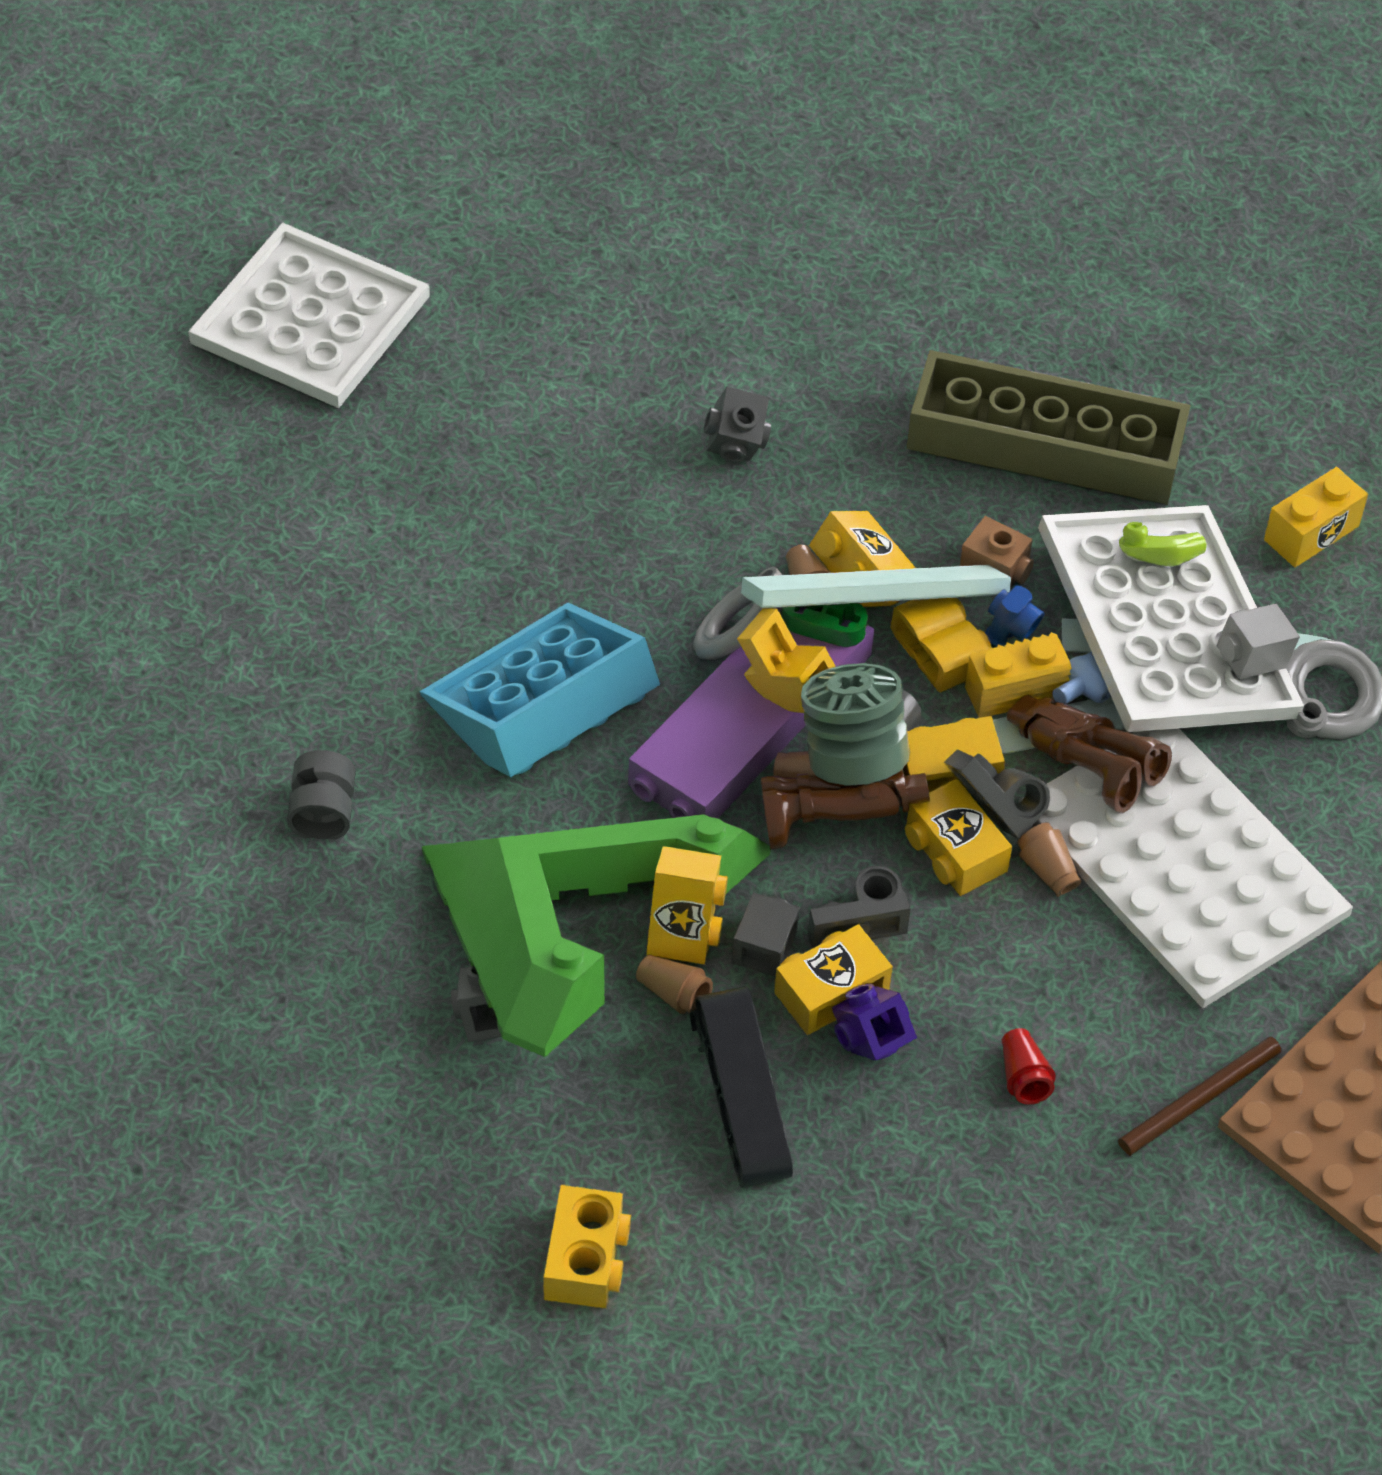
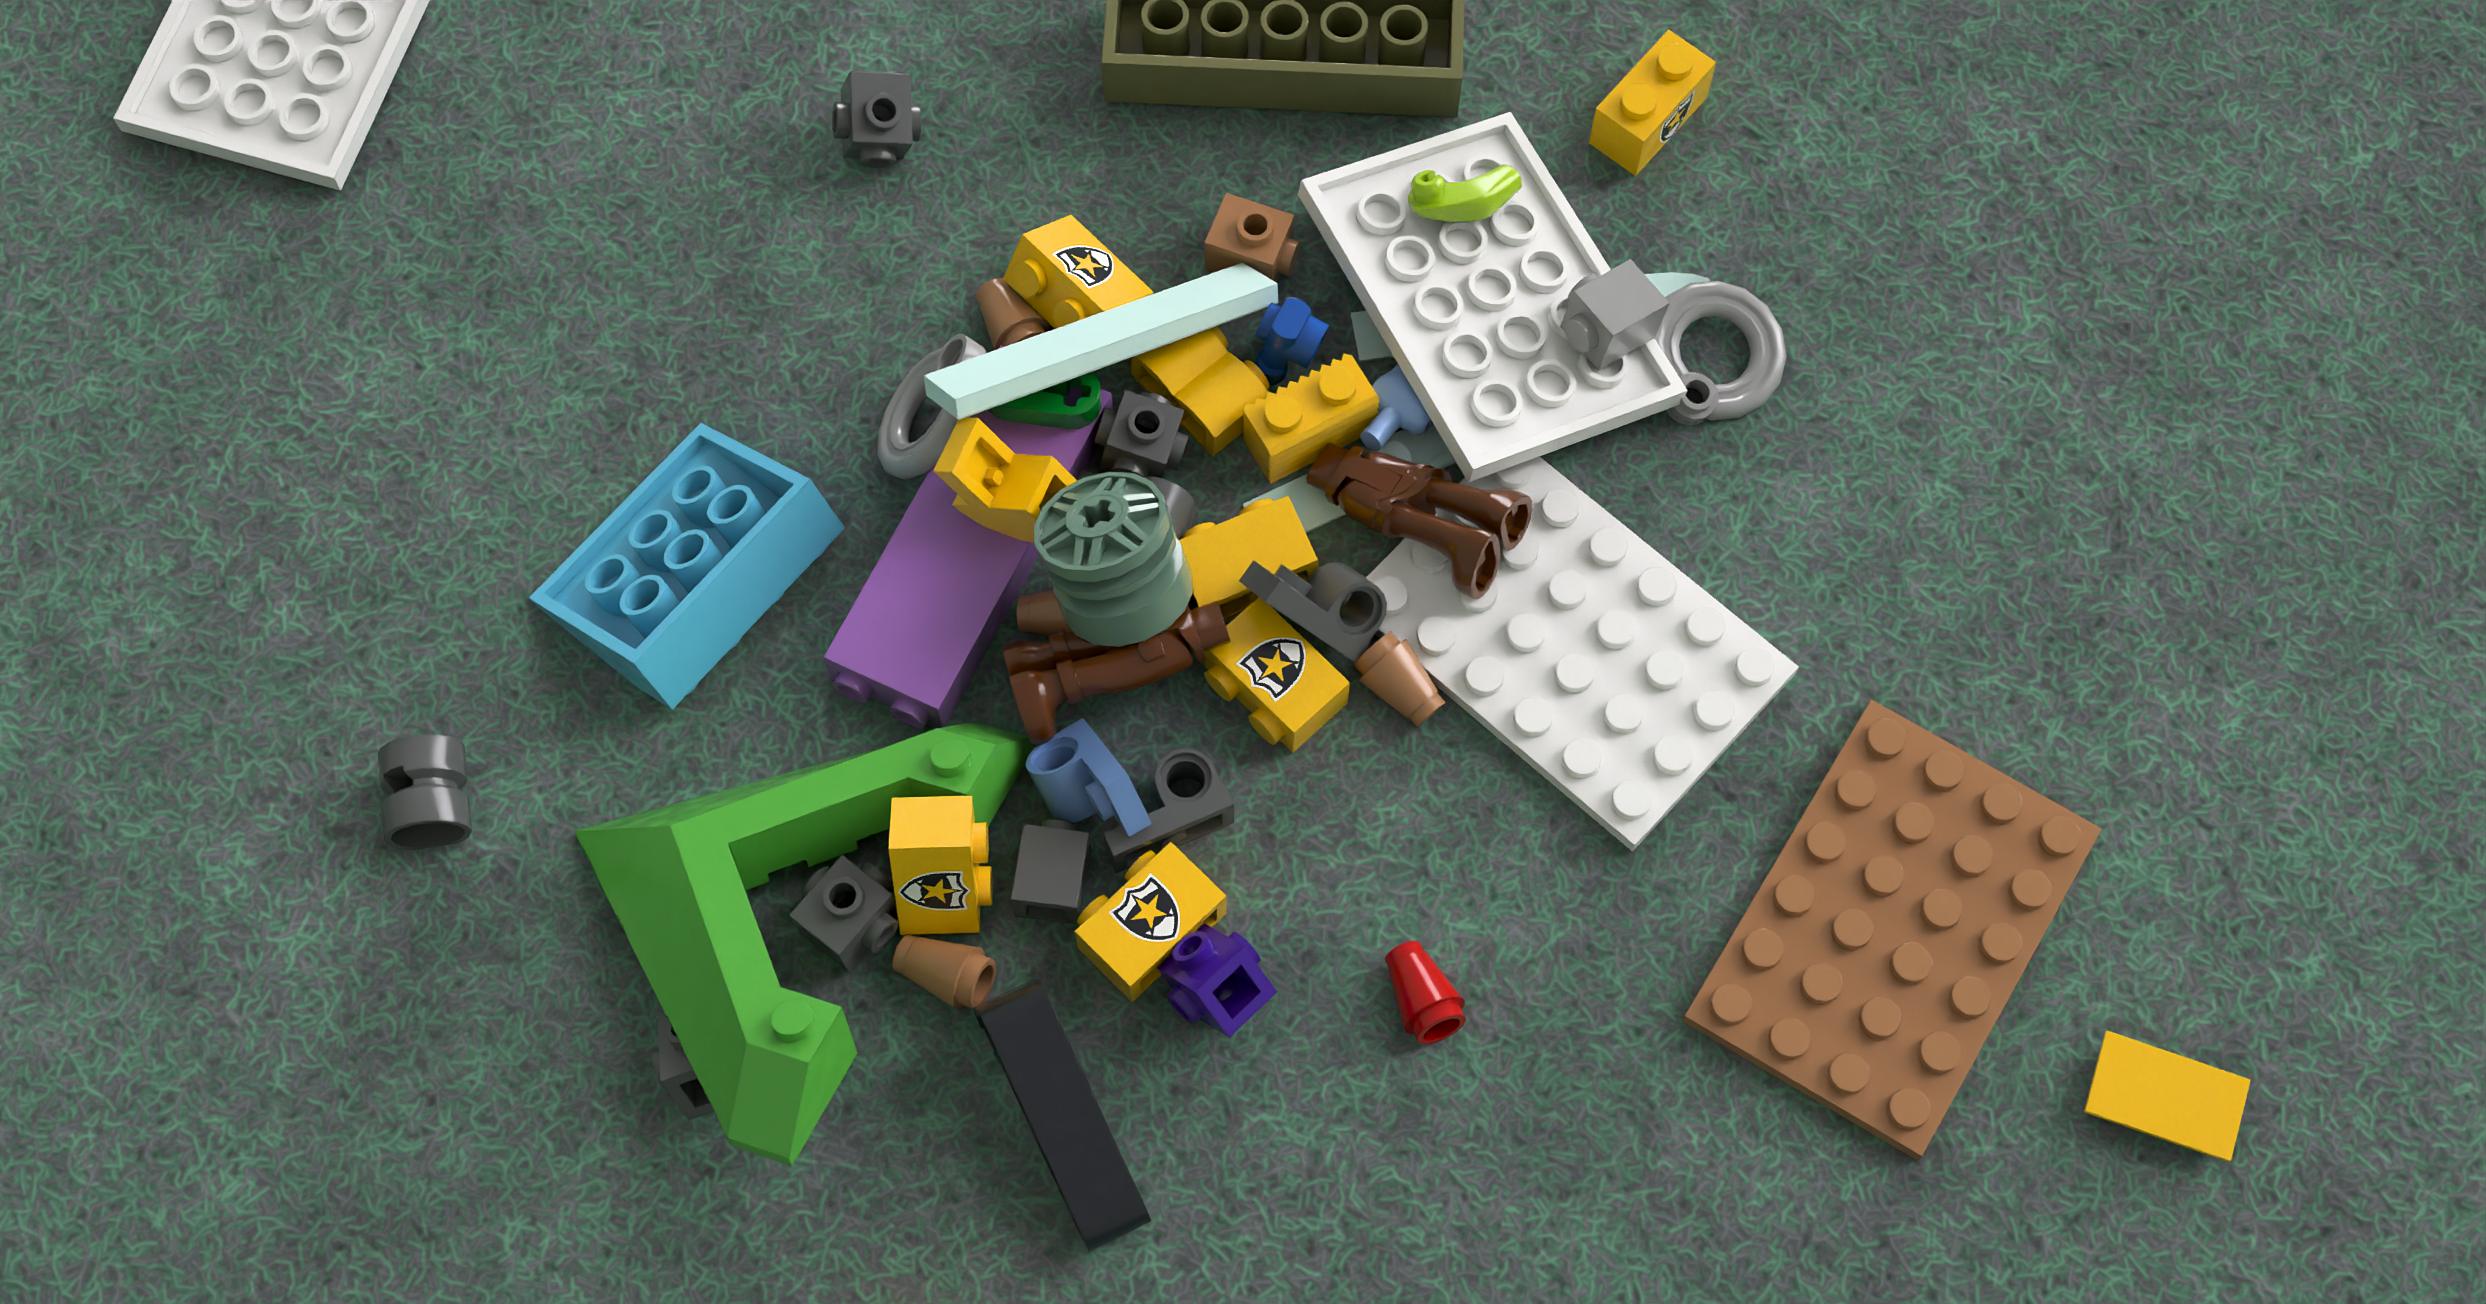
camera: 10 degrees left, 15 degrees up
reddish brown bar [1118,1036,1281,1156] -> none
none -> dark grey brick [789,855,898,973]
none -> medium blue plate [1025,718,1152,837]
none -> dark grey brick [1094,390,1189,478]

